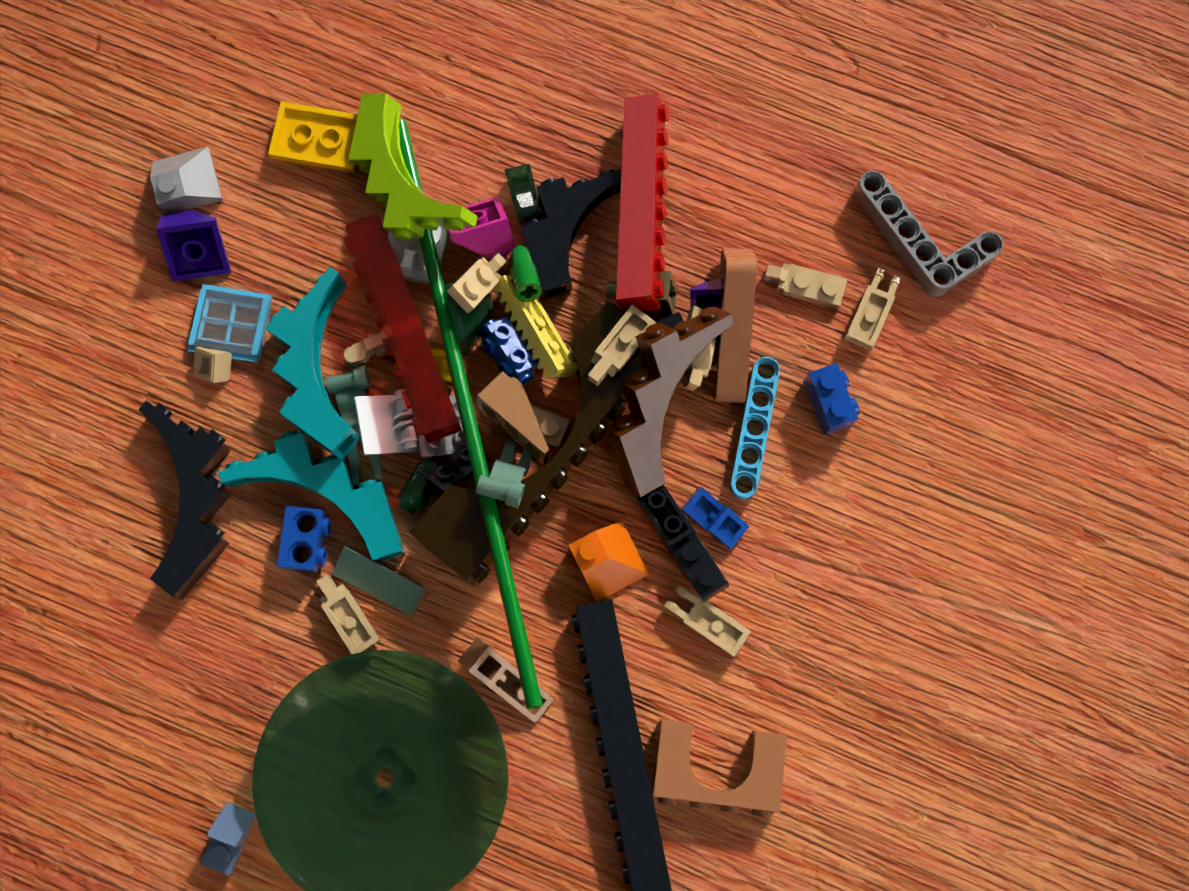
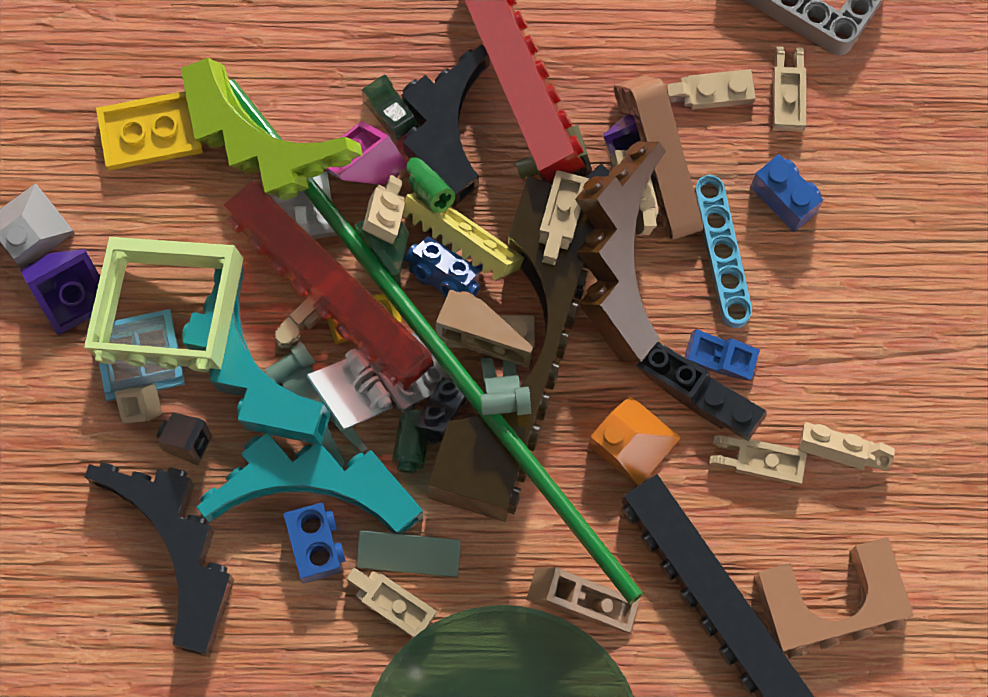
camera: 25 degrees left, 5 degrees down
none -> yellowish green window [84,237,244,372]
none -> black slope [157,413,213,466]
none -> tan hinge [799,422,895,472]

